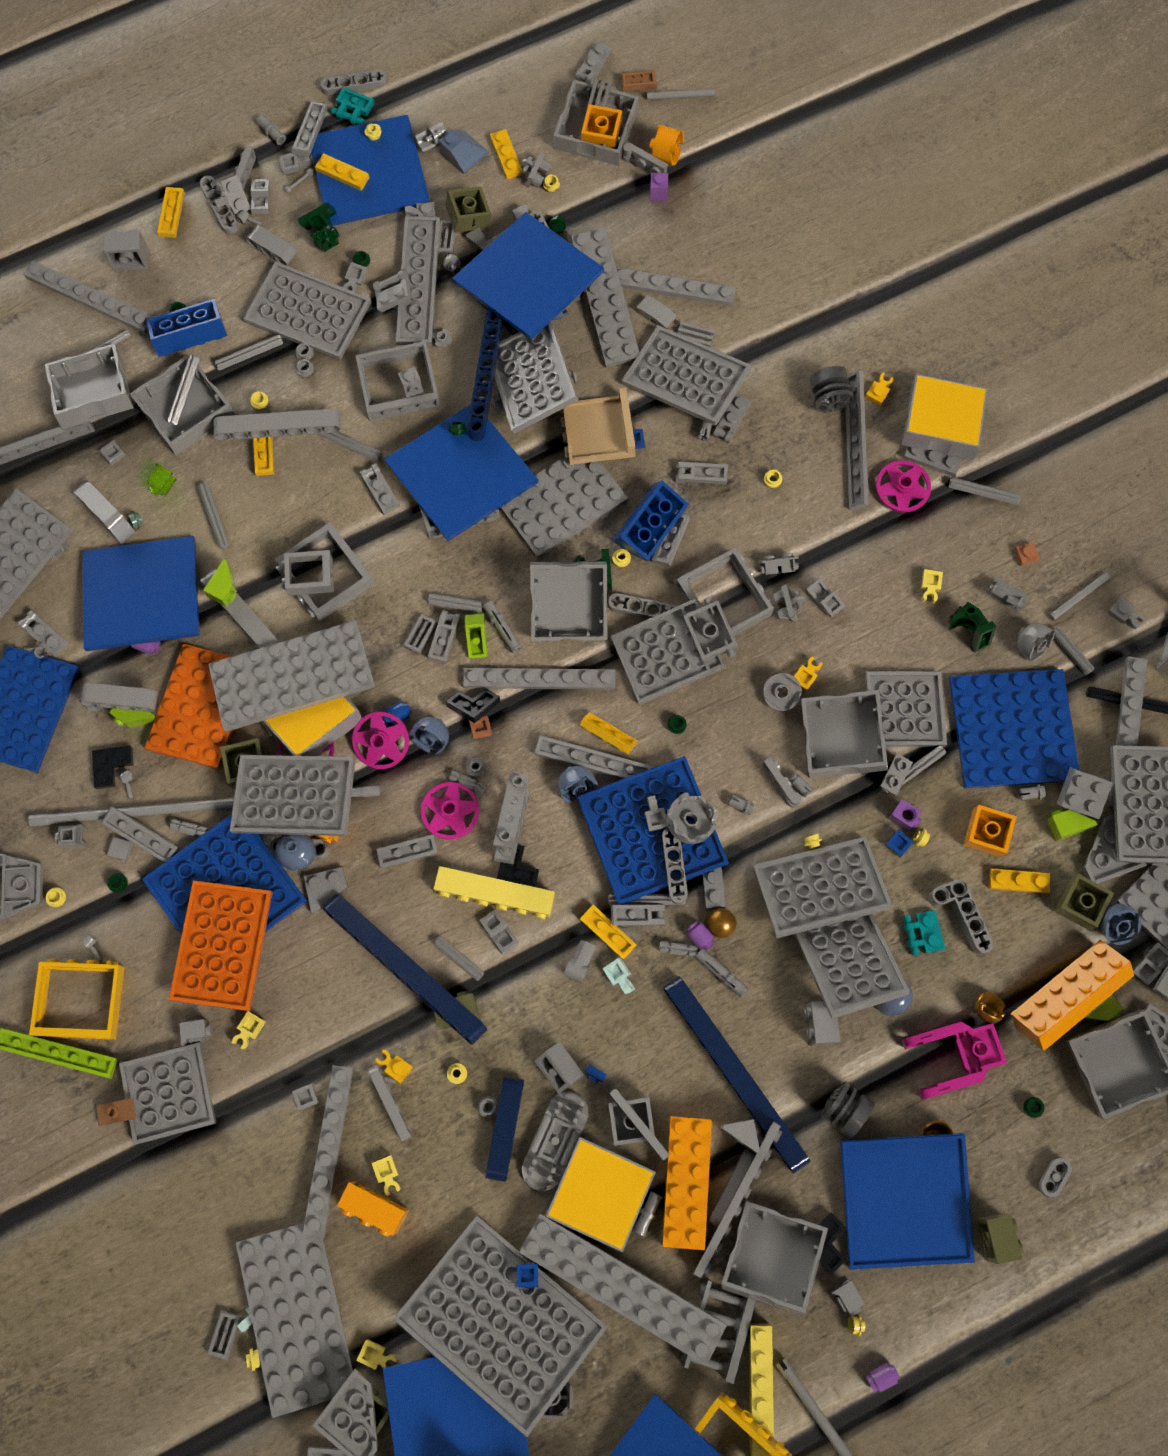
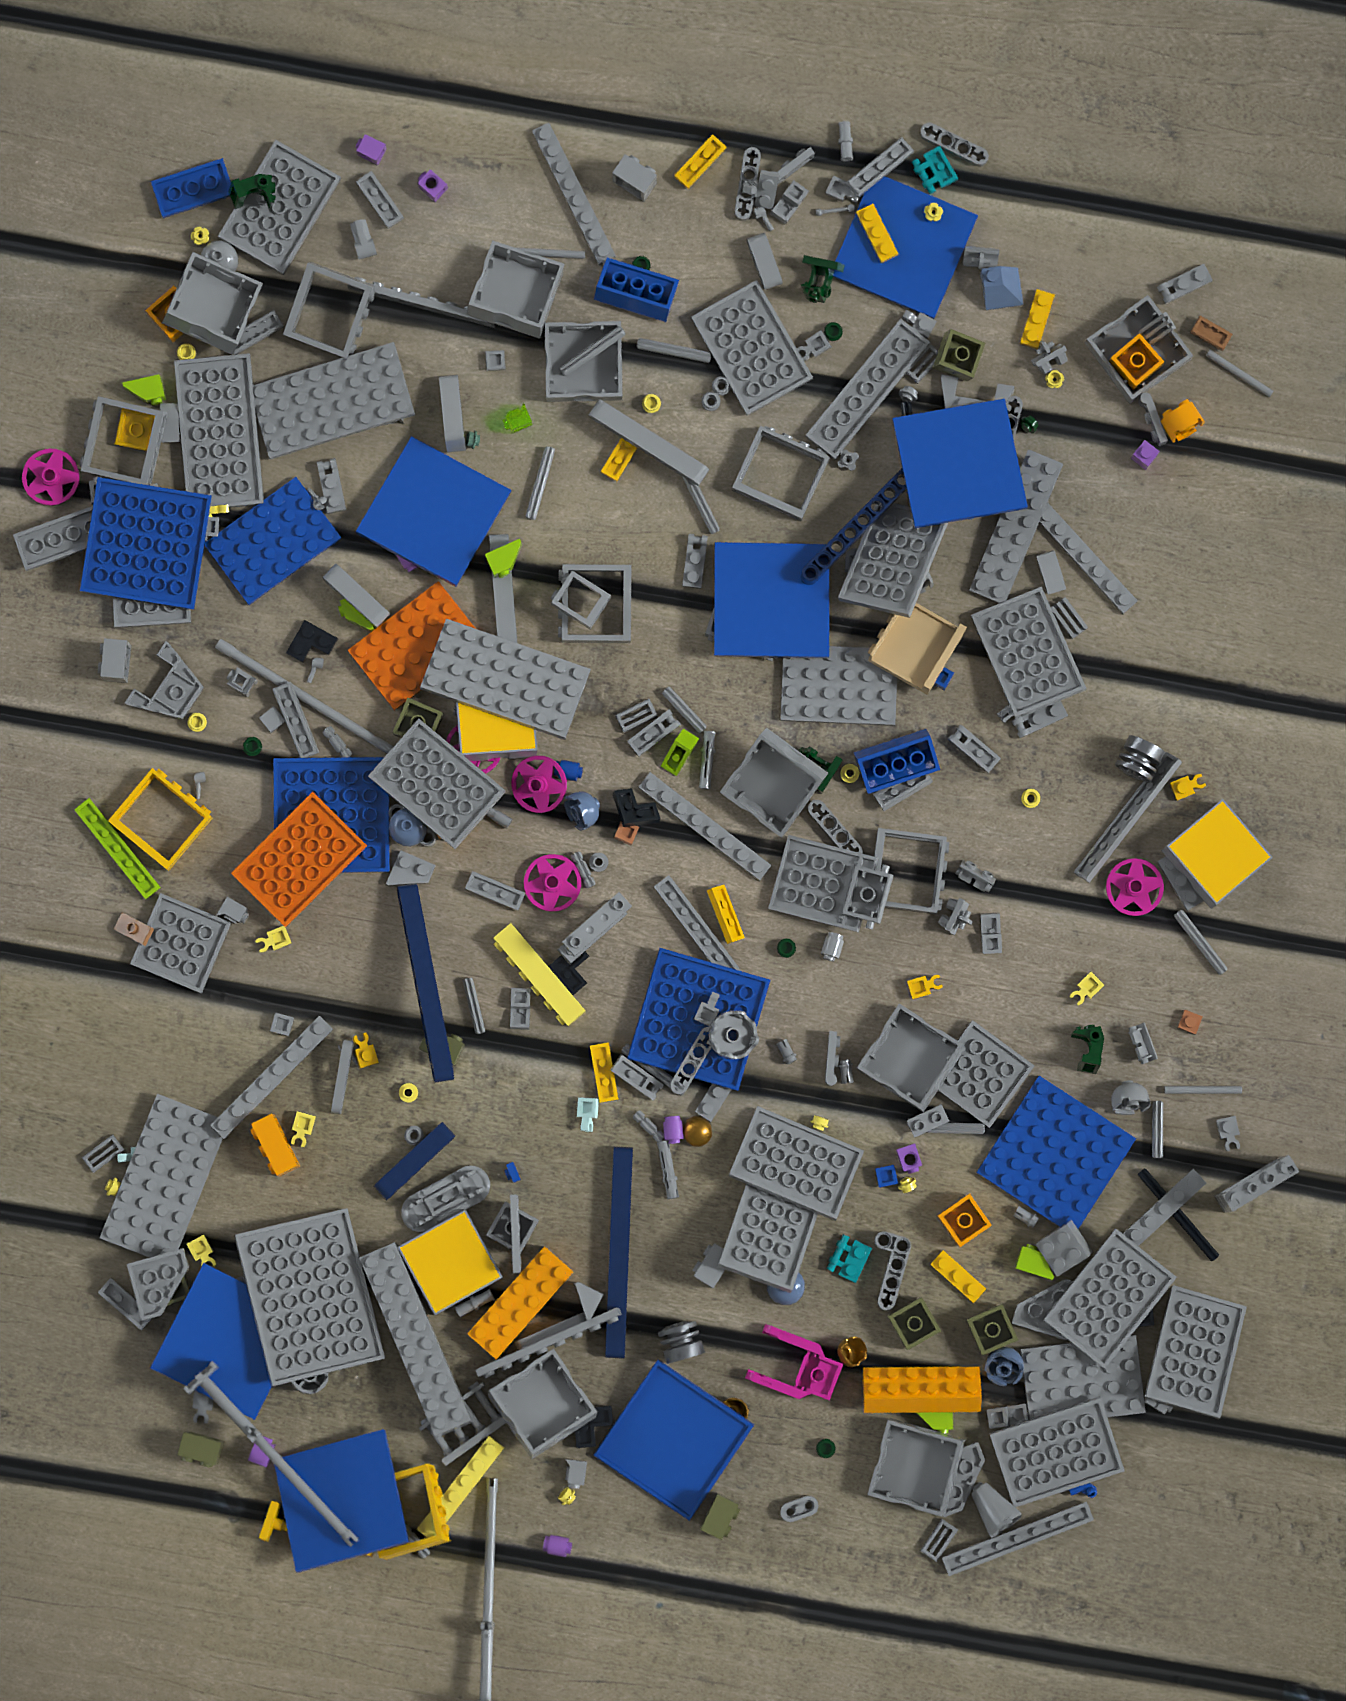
camera: 35 degrees right, 10 degrees up
light grey plate [373,269,411,312] -> none
light grey brick [398,367,424,398] -> none
dark green plate [448,422,467,436] -> none
blue plate [516,1264,538,1288] -> none
light grey brick [535,1042,584,1094] -> none
sand blue cylinder [558,766,598,803] -> none
light grey piece [563,940,596,983] -> none
light grey plate [763,673,802,711] -> none
none -> light grey brick [821,932,844,962]
none -> olive brick [887,1297,941,1350]

